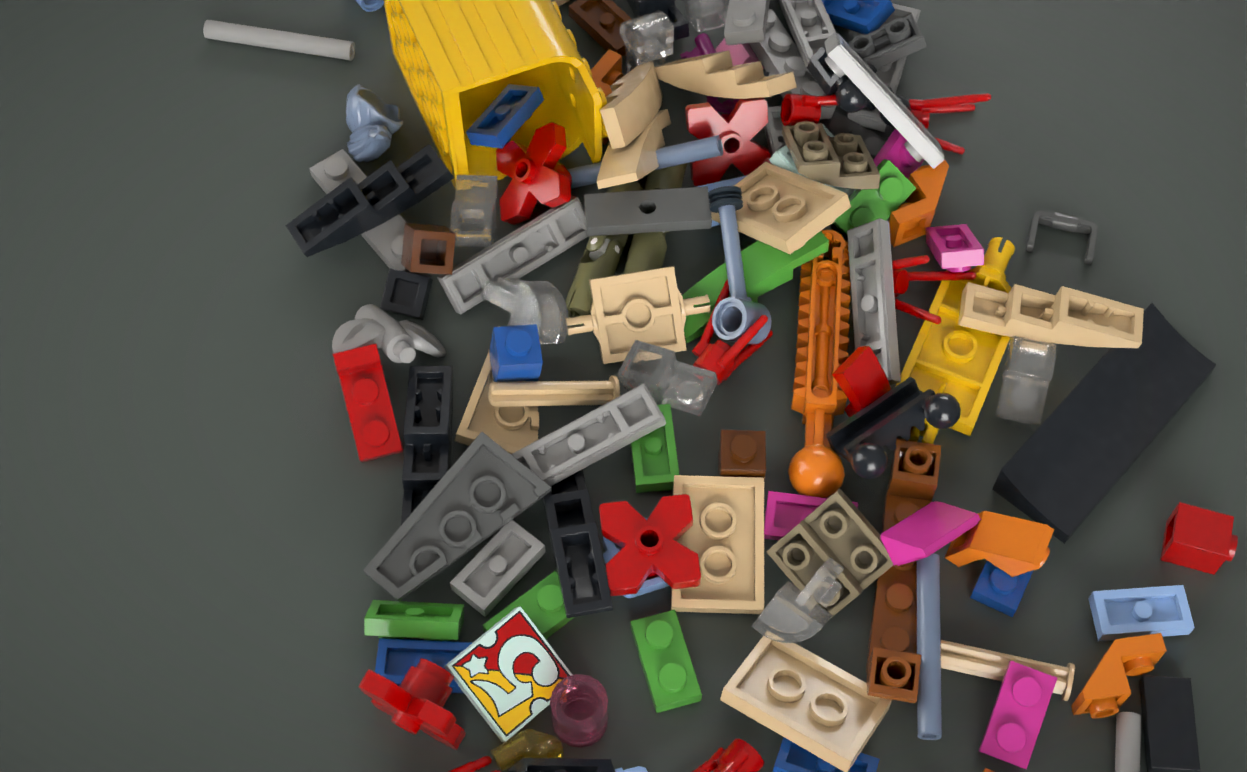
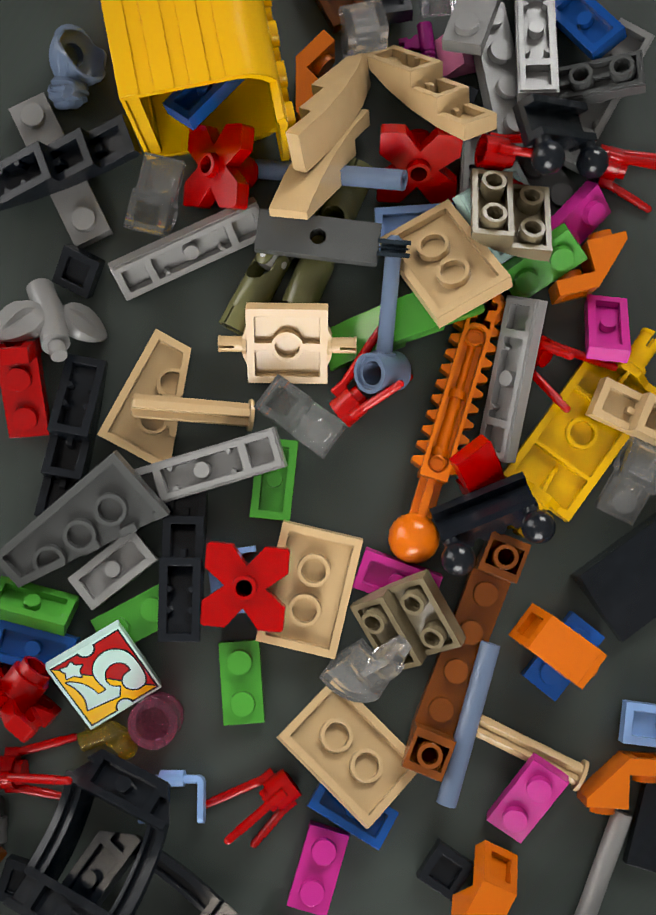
camera: 10 degrees right, 25 degrees up
reddish brown brick [401,223,456,275] -> none
clear brick [482,277,568,344] -> none
blue brick [489,324,543,382] -> none
reddish brown brick [718,430,766,480] -> none
plate [824,33,945,169] -> none
dark pink slope [880,501,981,566] -> none

